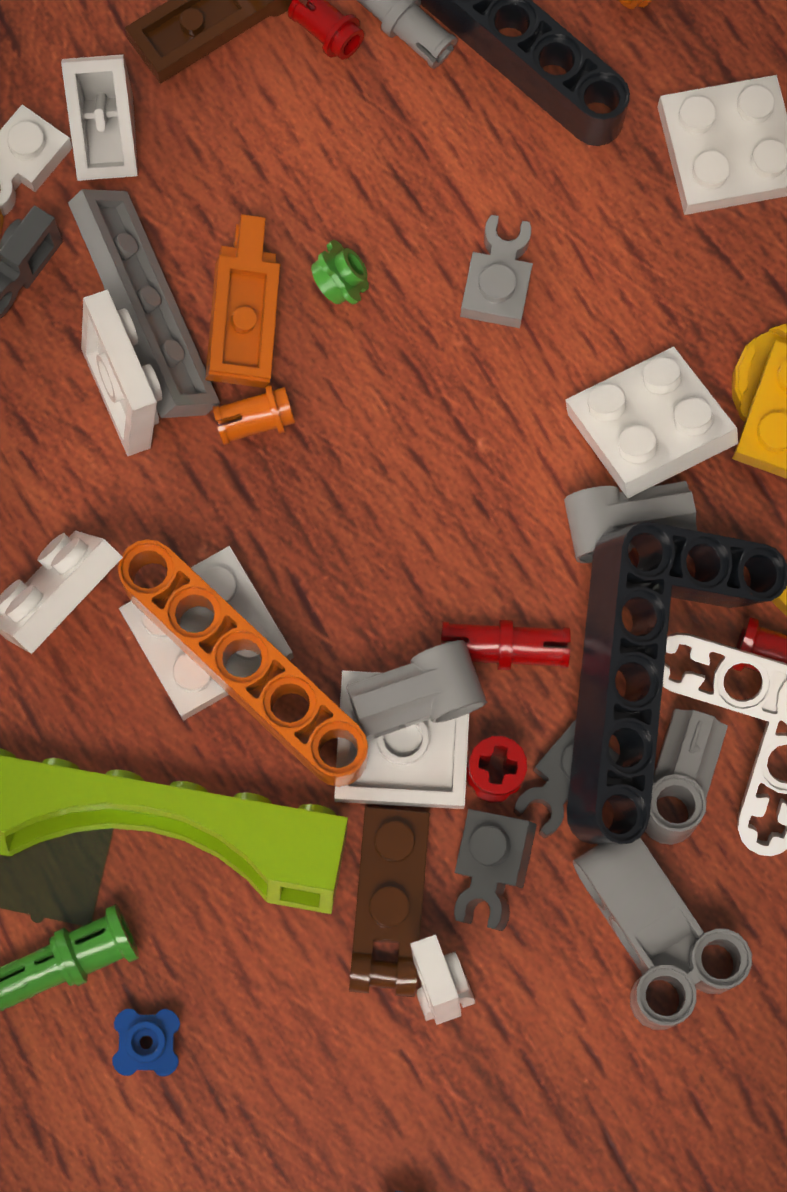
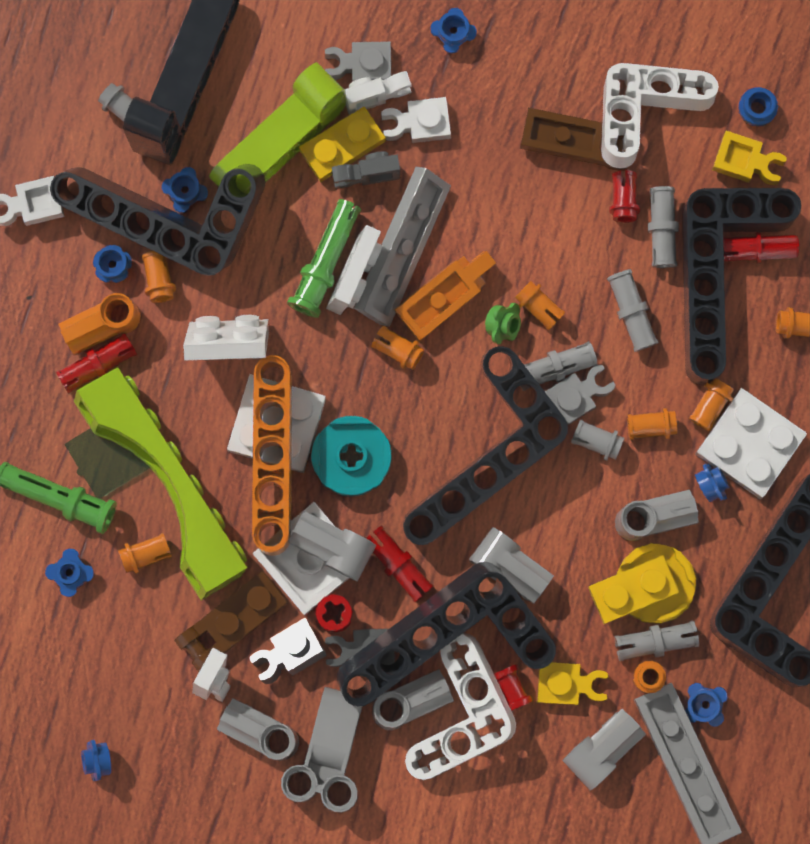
camera: 50 degrees right, 5 degrees up
white slope [61,54,138,181] -> none
white plate [565,347,738,499] -> none
none -> orange pin [118,533,172,574]
none -> light grey piece [217,698,299,760]
none -> bright green pin [287,199,361,318]
none -> teal plate [311,416,391,497]
none -> black beam [403,346,568,545]
none -> orange pin [515,281,566,331]
none -> light grey pin [520,341,598,391]
none -> light grey pin [571,420,624,460]
none -> light grey pin [607,269,659,352]
none -> light grey piece [615,490,699,541]
none -> orange pin [627,408,677,440]
none -> orange pin [688,379,734,431]
none -> blue plate [695,464,730,502]

